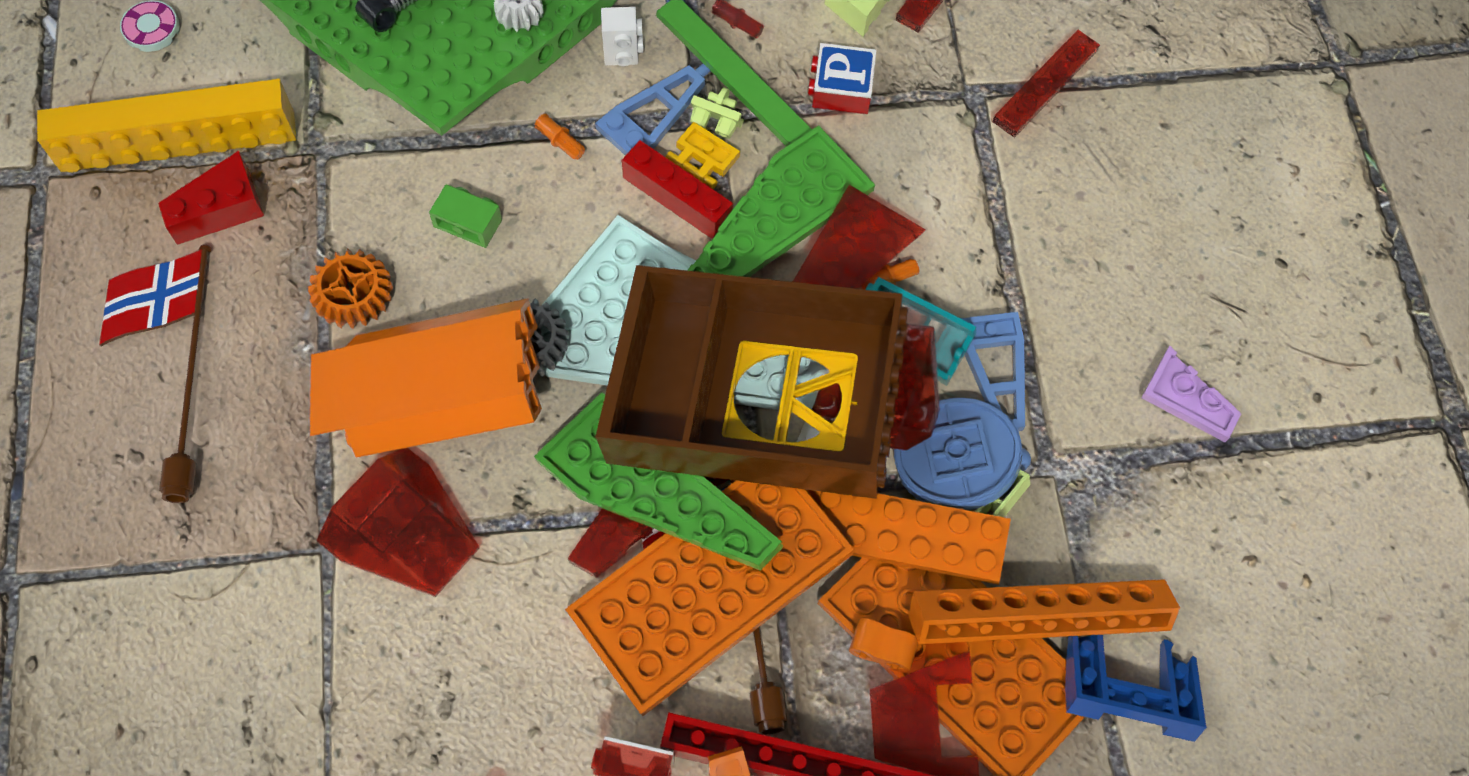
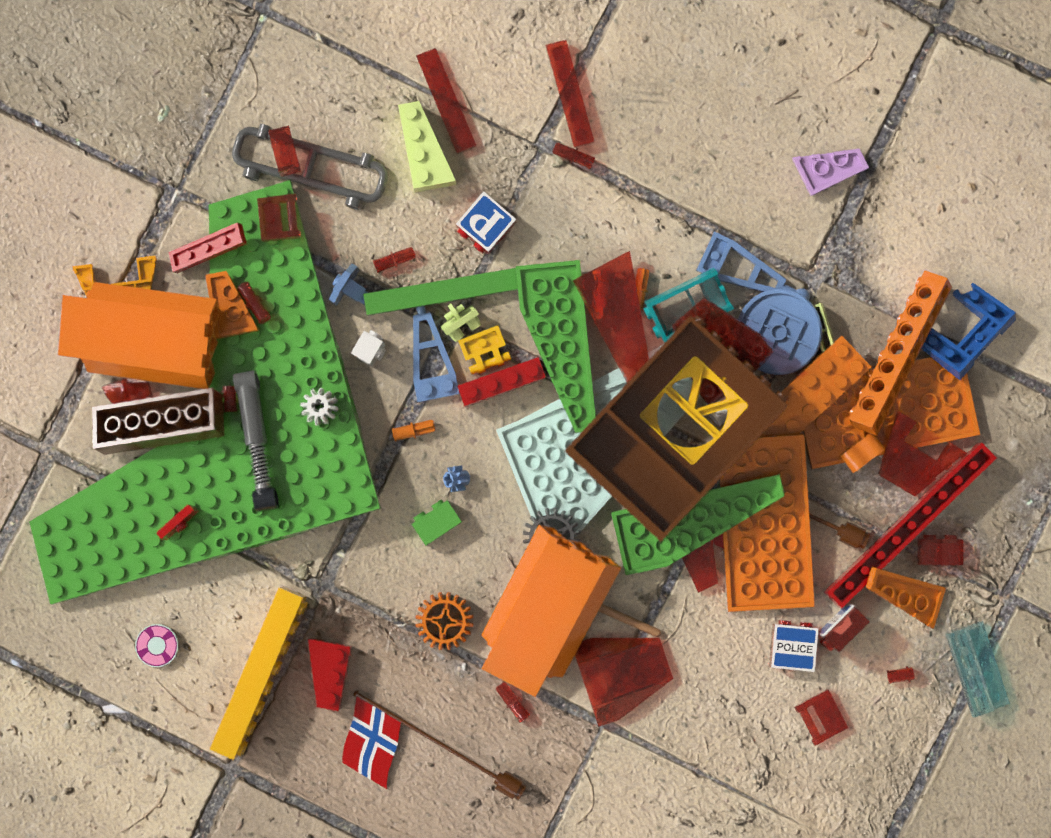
camera: 55 degrees left, 20 degrees up
none -> medium blue gear [443,465,470,492]
none -> clear red axle [496,682,531,723]
none -> clear red axle [552,142,595,170]
none -> medium nougat piece [598,604,661,637]
none -> piece [769,620,819,672]

